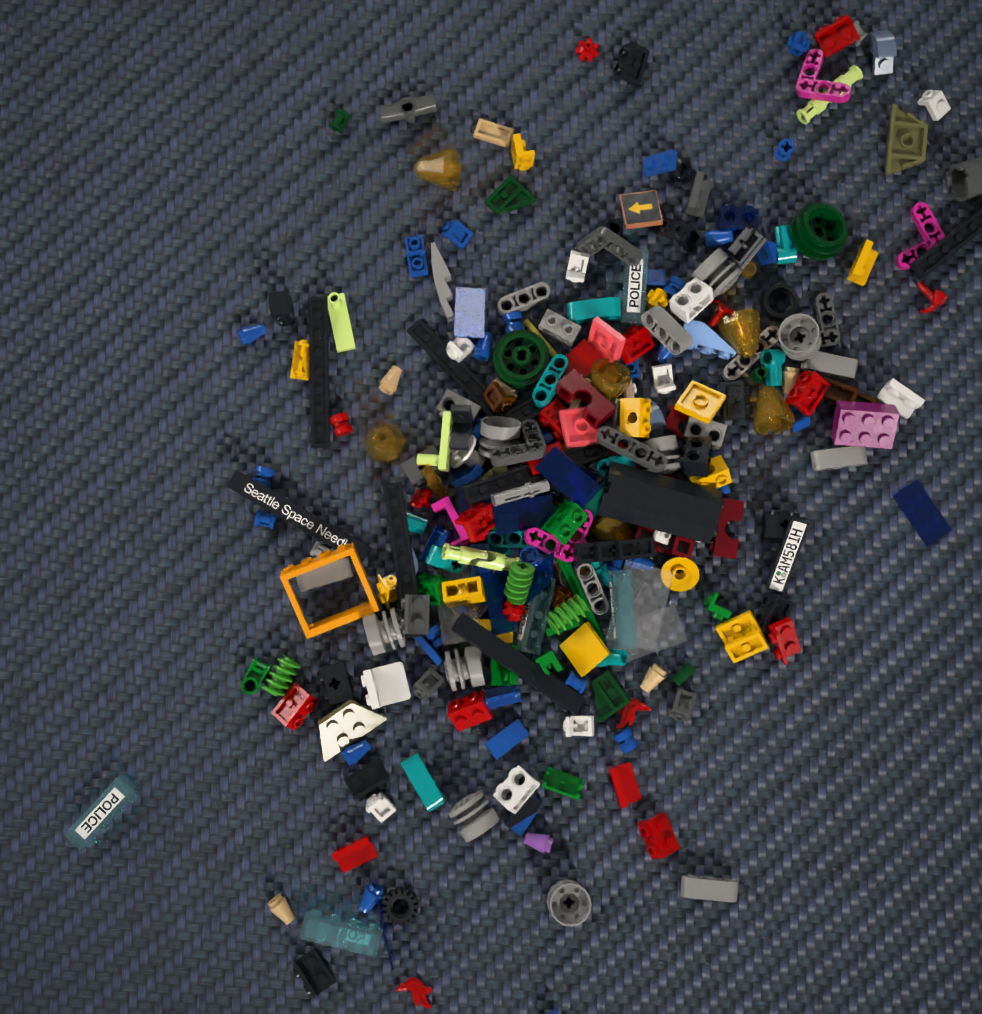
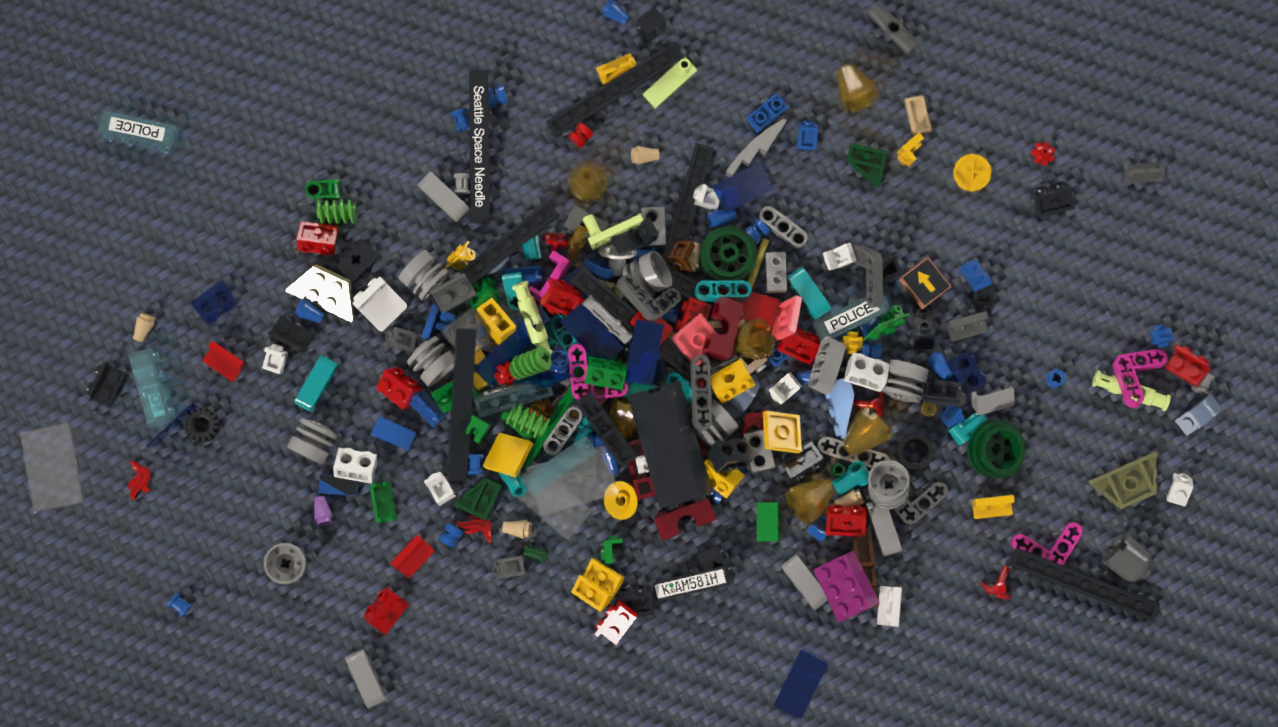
camera: 60 degrees right, 0 degrees up
light orange window [280,543,380,639] -> none
blue cone [358,882,384,913] -> none
none -> clear blue brick [191,281,238,323]
none -> green hinge [757,502,781,542]
none -> green hinge [863,305,910,341]
none -> yellow tile [953,154,991,192]
none -> light grey hinge [971,383,1015,416]

